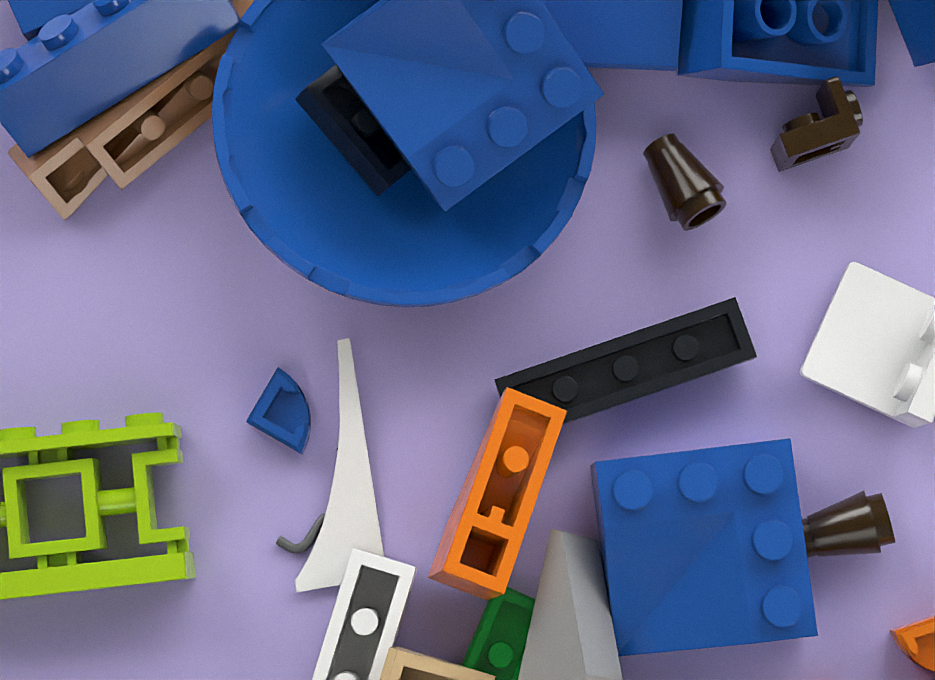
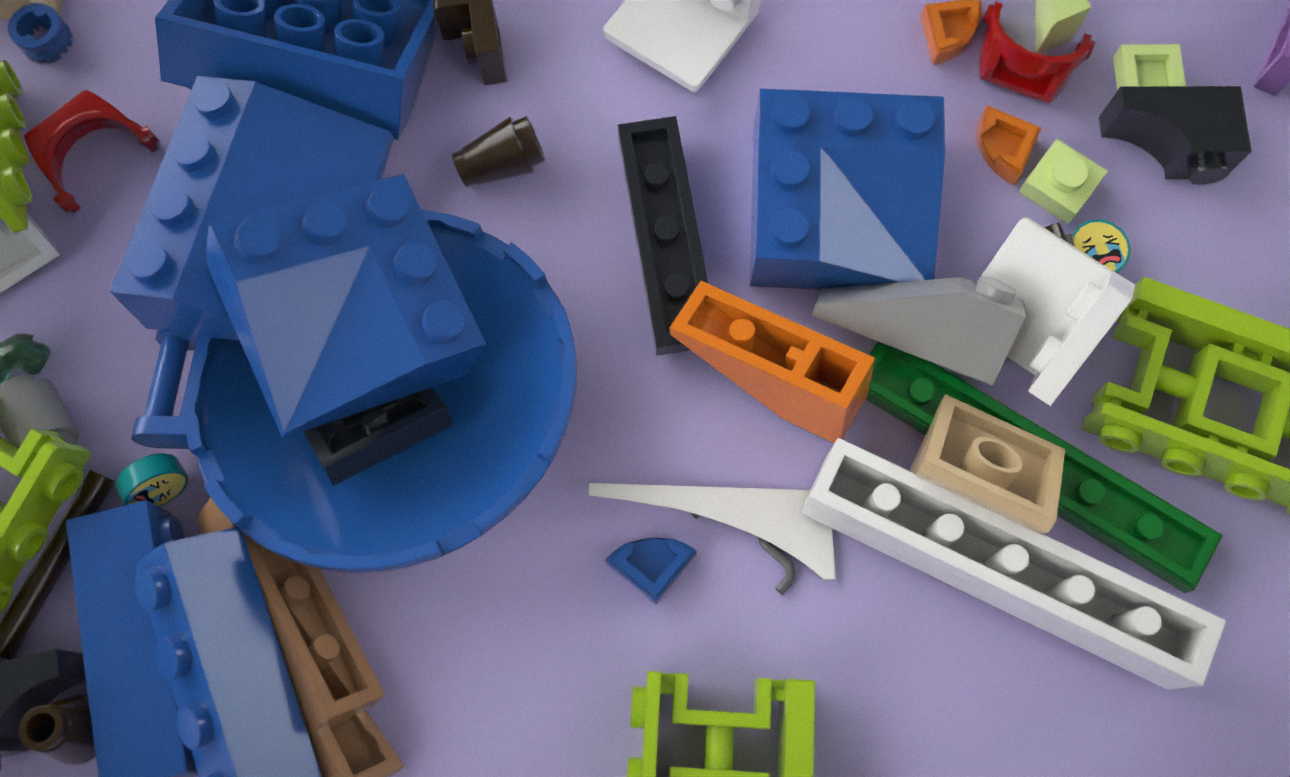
camera: 80 degrees left, 10 degrees down
dark brown cone [802,491,895,558] -> none

